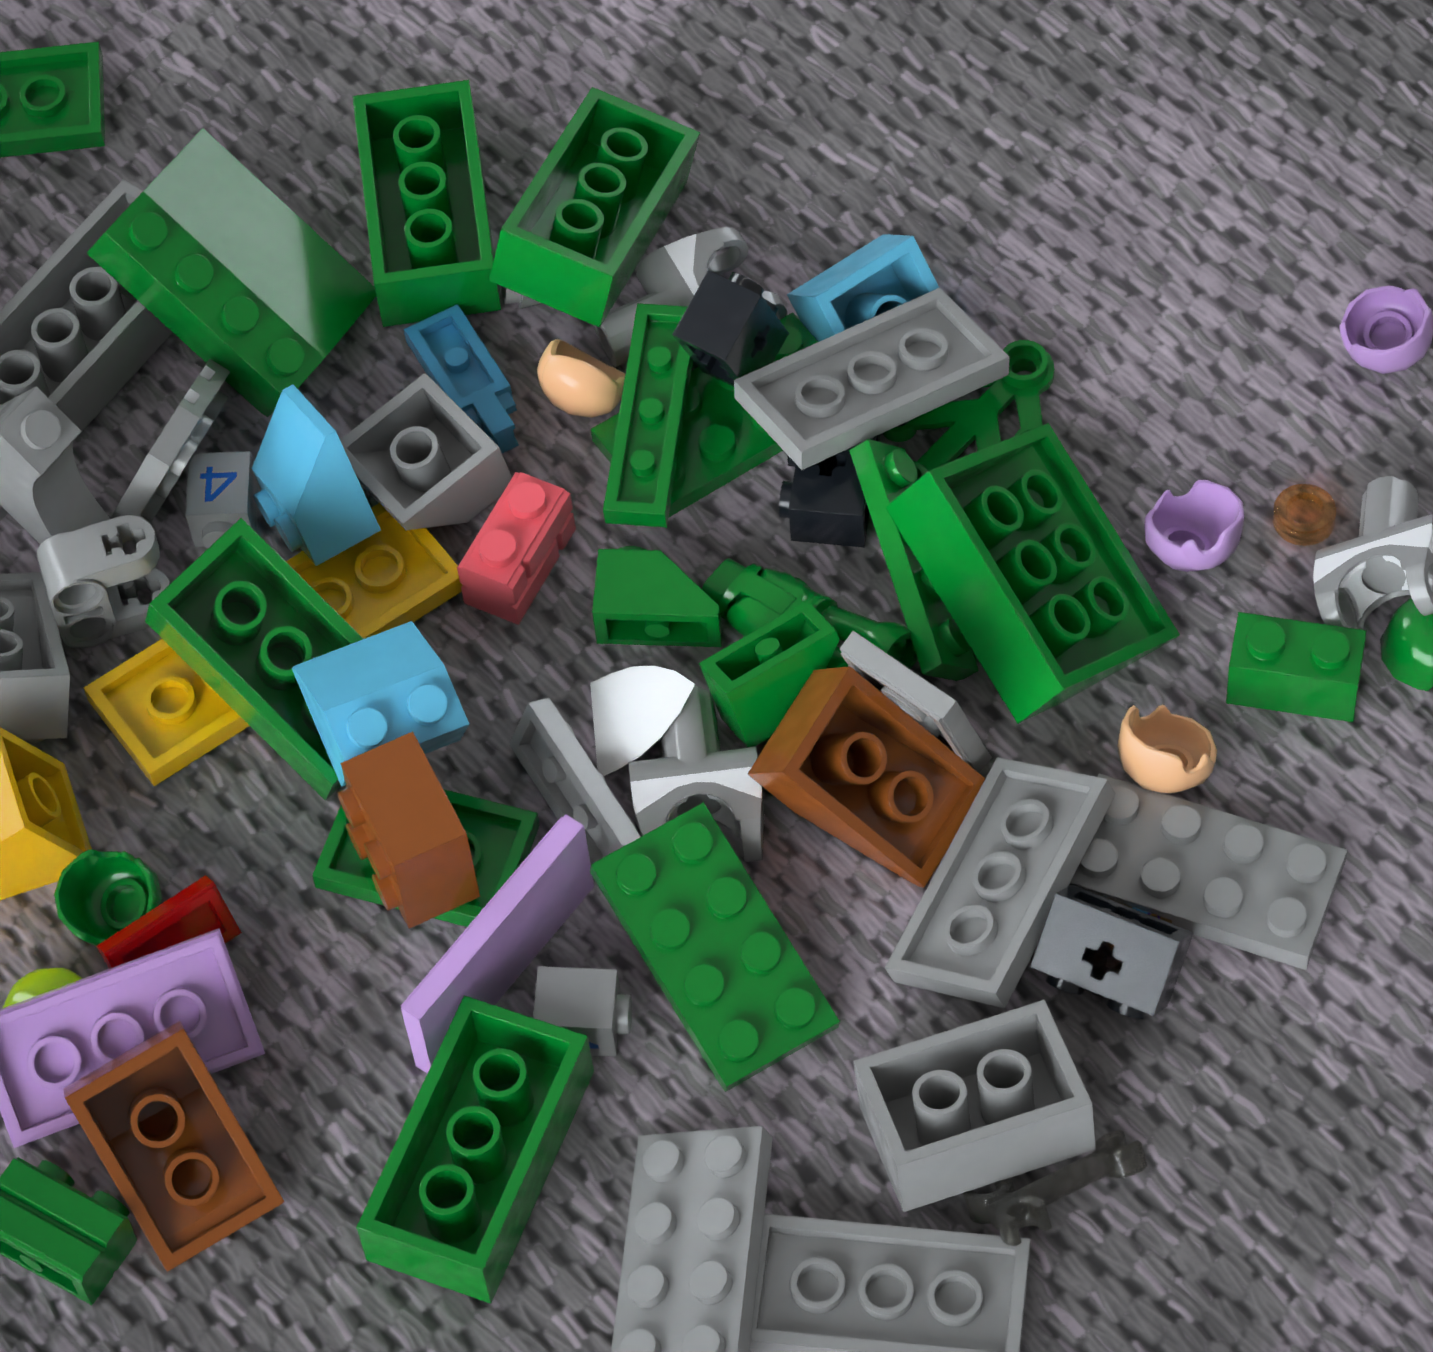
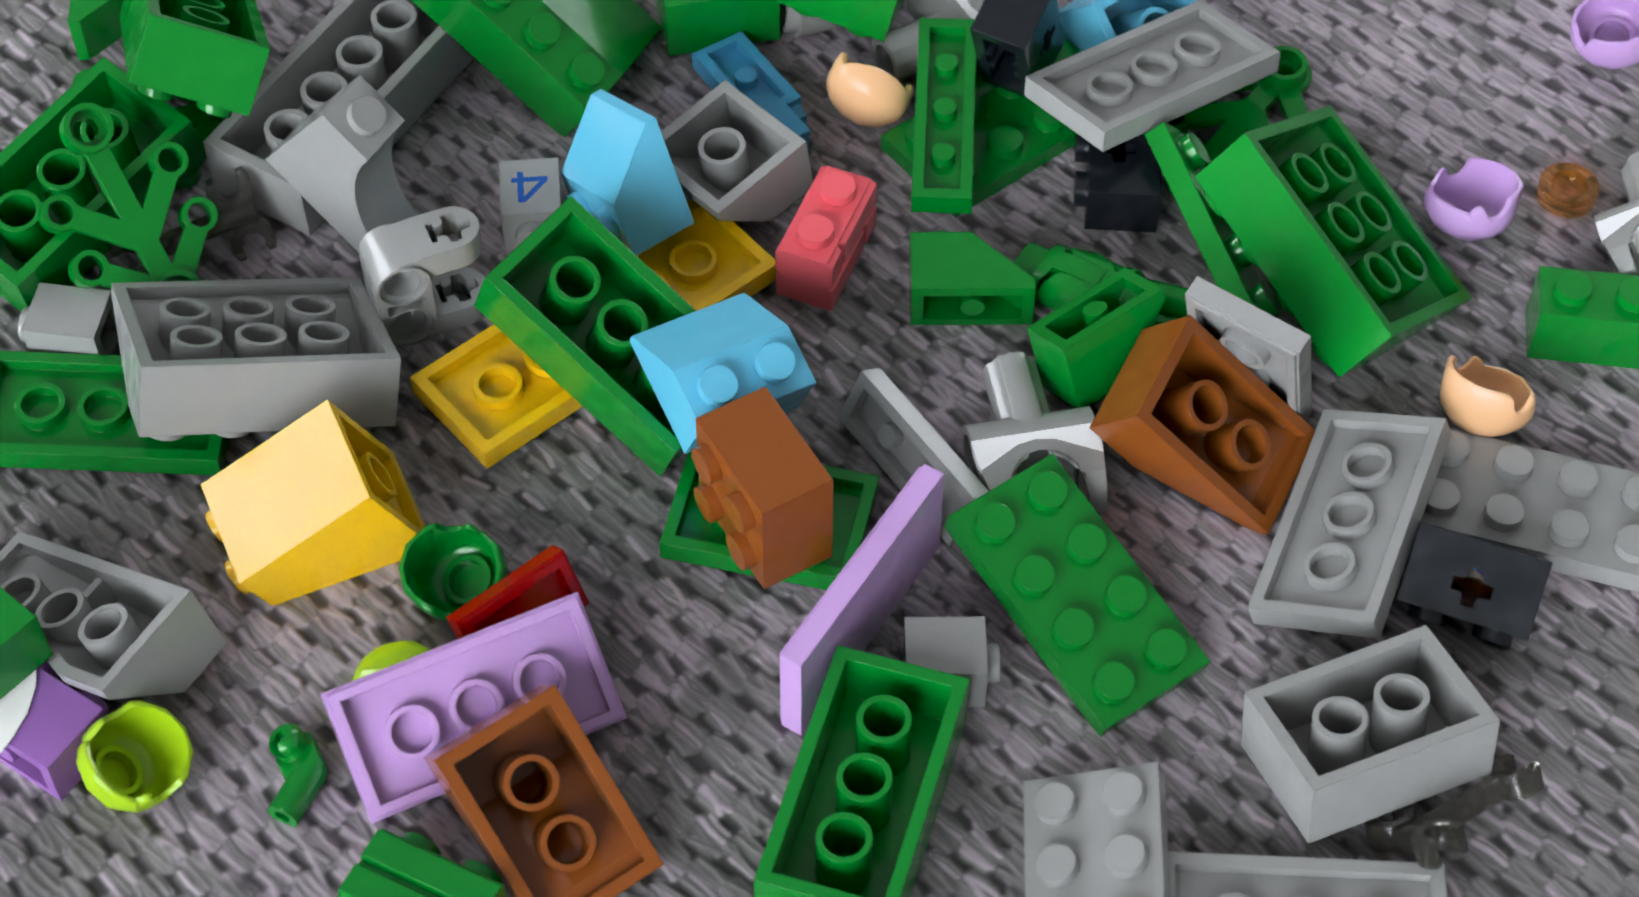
camera: 10 degrees left, 5 degrees down
light grey plate [111,359,230,521] -> none
white sticker [590,666,695,776] -> none

